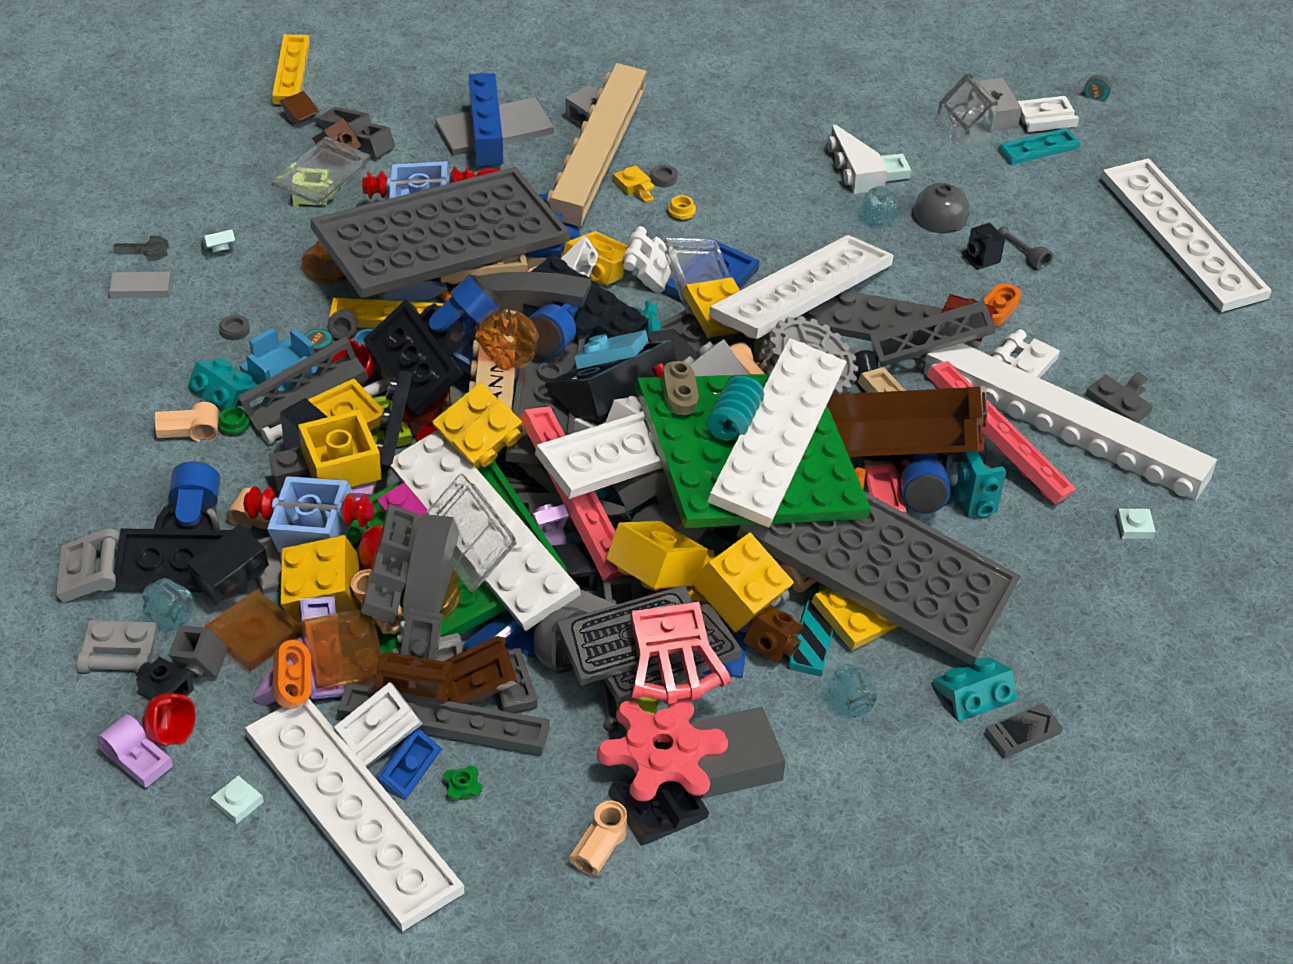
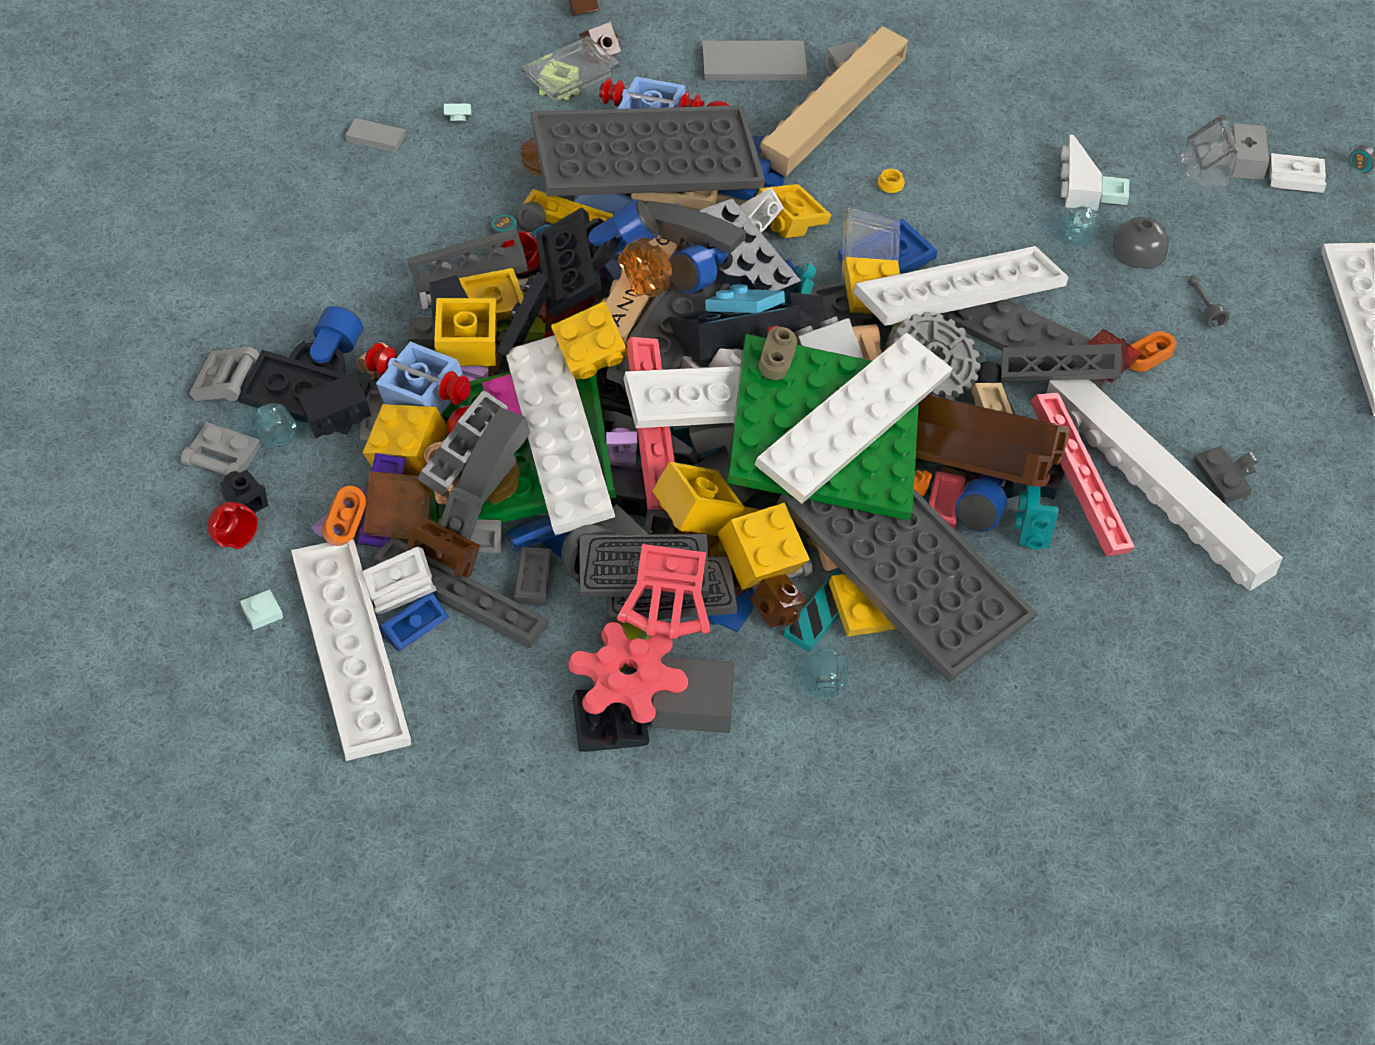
camera: 20 degrees right, 5 degrees up
lavender plate [97,714,173,788] -> none
clear smoke bar [113,236,169,261] -> none
light nougat piece [155,402,219,442] -> none
dark grey brick [168,625,228,679] -> none
teal bracket [188,357,258,412] -> none
clear orange plate [205,589,302,671] -> none
green plate [218,407,250,435] -> none
dark grey tile [219,315,250,341] -> none
dark azure panel [239,328,318,391] -> none
dark grey slope [315,107,395,158] -> none
clear piece [419,473,517,592] -> none
green plate [444,766,482,800] -> none
reddish brown plate [445,635,517,705] -> none
blue brick [469,72,503,166] -> none
light nougat piece [570,801,627,876] -> none
yellow plate [613,165,654,203] -> none
white plate [623,227,676,294] -> none
dark grey tile [650,165,678,187] -> none
teal piece [707,375,765,441] -> none
teal bracket [933,657,1017,721] -> none
black brick [962,222,1005,270] -> none
dark grey tile [985,703,1063,758] -> none
white plate [990,329,1060,378] -> none
teal tile [998,128,1081,166] -> none
light aqua plate [1117,509,1155,539] -> none

